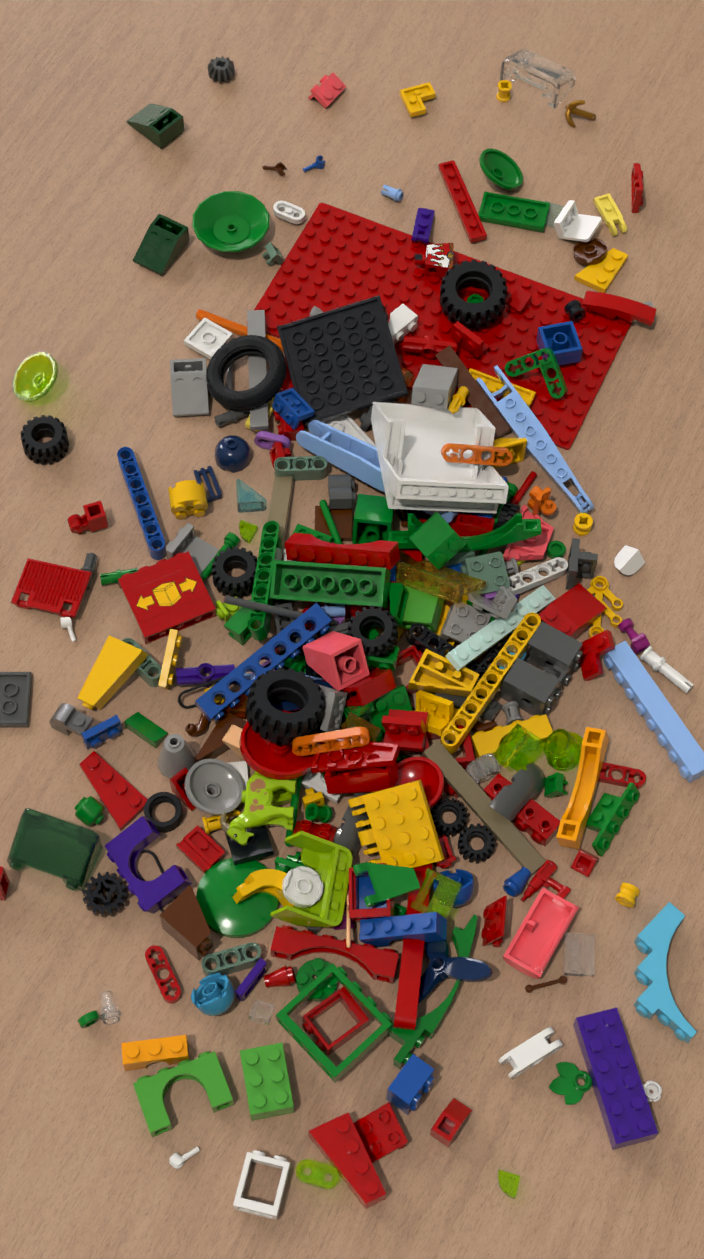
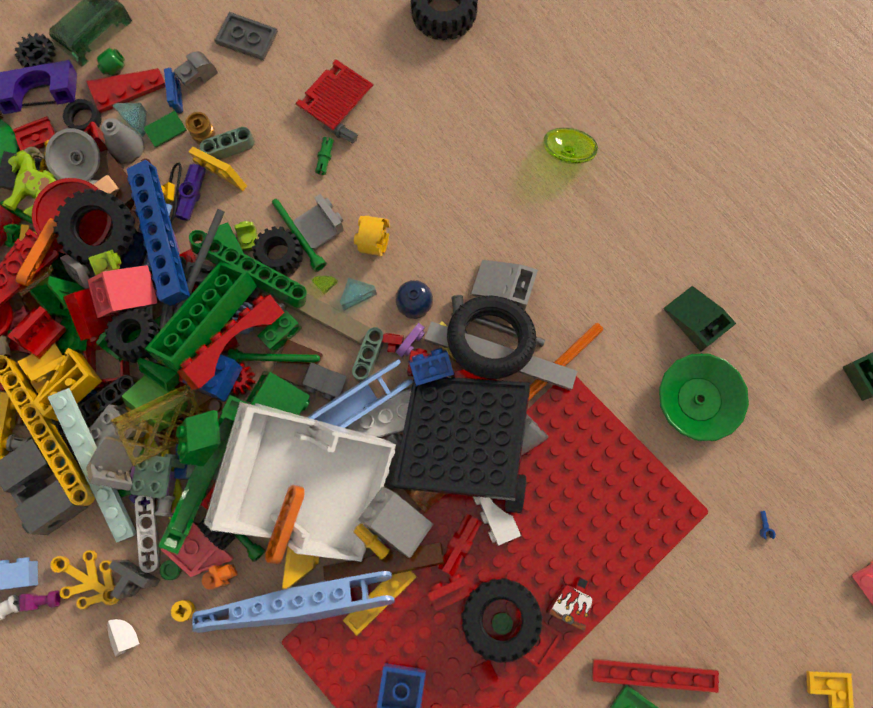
camera: 115 degrees right, 15 degrees up
black tyre [21,415,69,465] -> none
white hand [60,617,77,642] -> none
red brick [67,501,108,534] -> none
yellow slope [77,635,148,710] -> none
blue beam [117,447,167,560] -> none
red panel [118,551,216,645] -> none
white plate [184,317,233,359] -> none
dark blue tile [193,466,222,502] -> none
sand green tile [262,242,285,266] -> none
reddish brown hand [263,162,287,176] -> none
white plate [273,201,305,224] -> none
light blue pin [381,184,404,202] -> none
dark purple plate [411,208,435,244] -> none
green beam [505,348,567,399] -> none
red bar [510,471,537,505] -> none
red slope [539,583,607,639] -> none
red plate [580,630,615,681] -> none
none -> lime bracket [88,250,121,276]
none -> clear light blue slope [113,103,147,137]
none -> pearl gold wheel [185,112,215,145]

